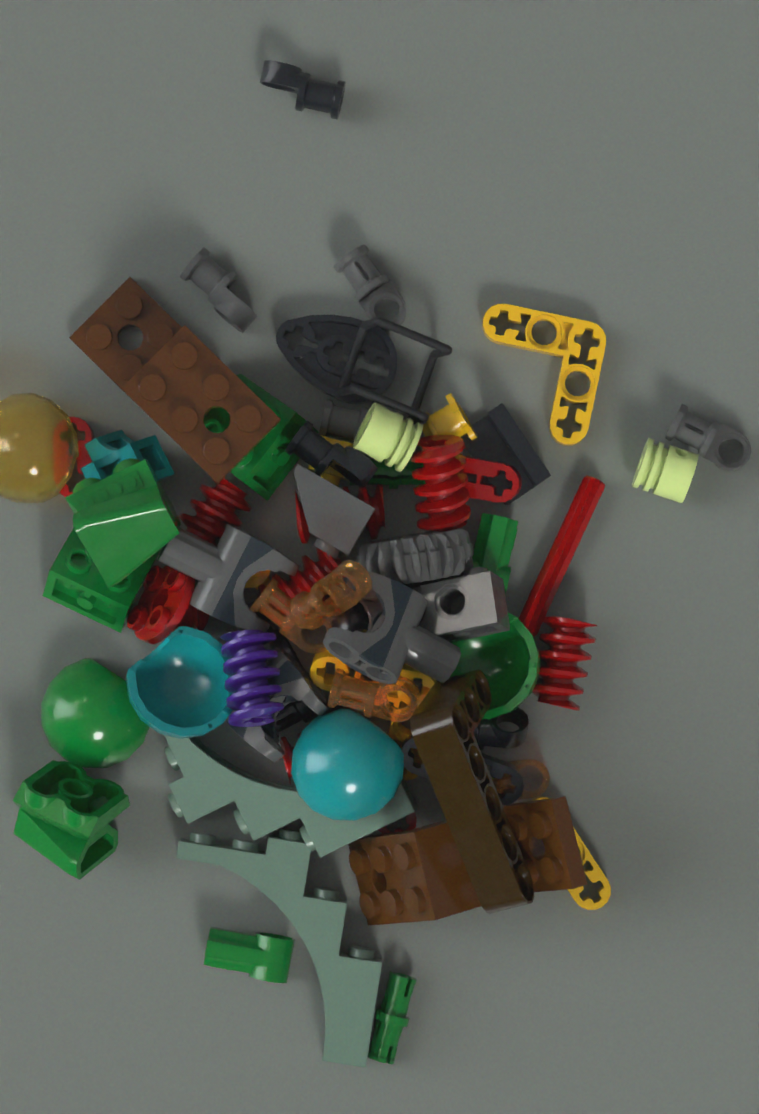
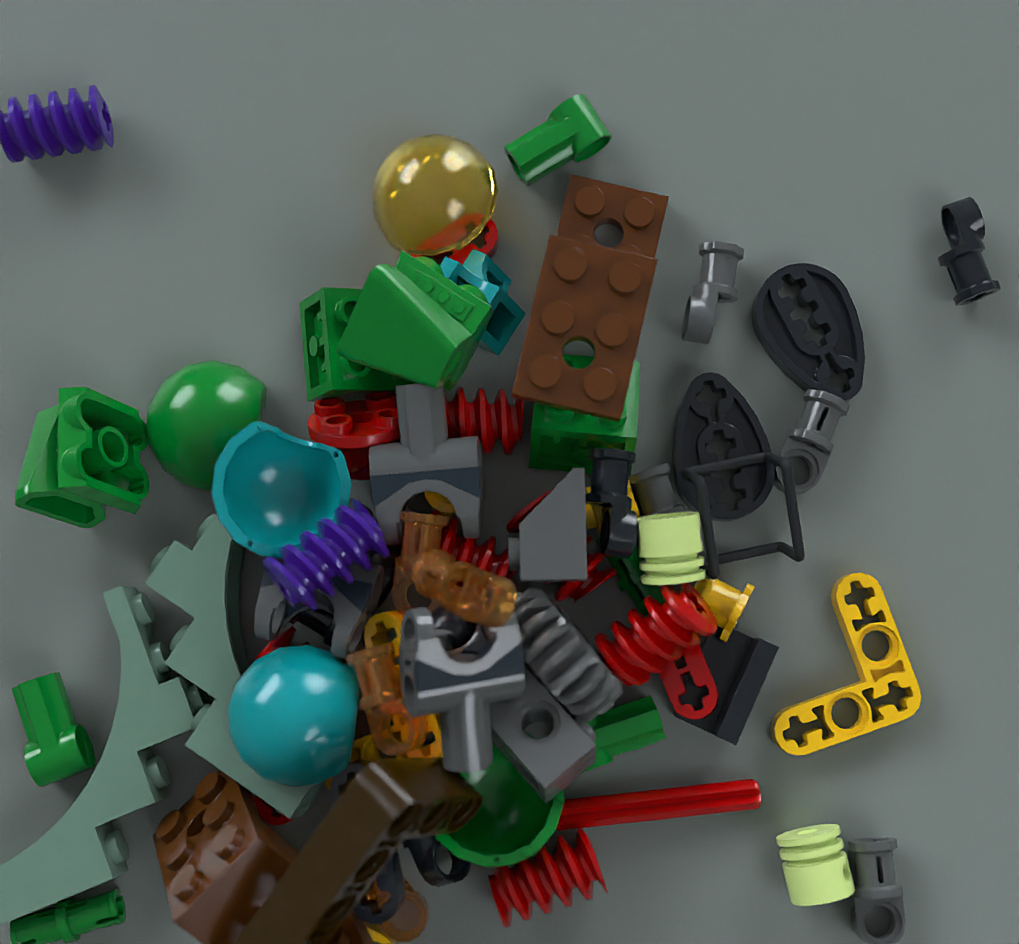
camera: 70 degrees right, 5 degrees down
none -> green piece [504,94,612,187]
none -> black piece [751,263,865,402]

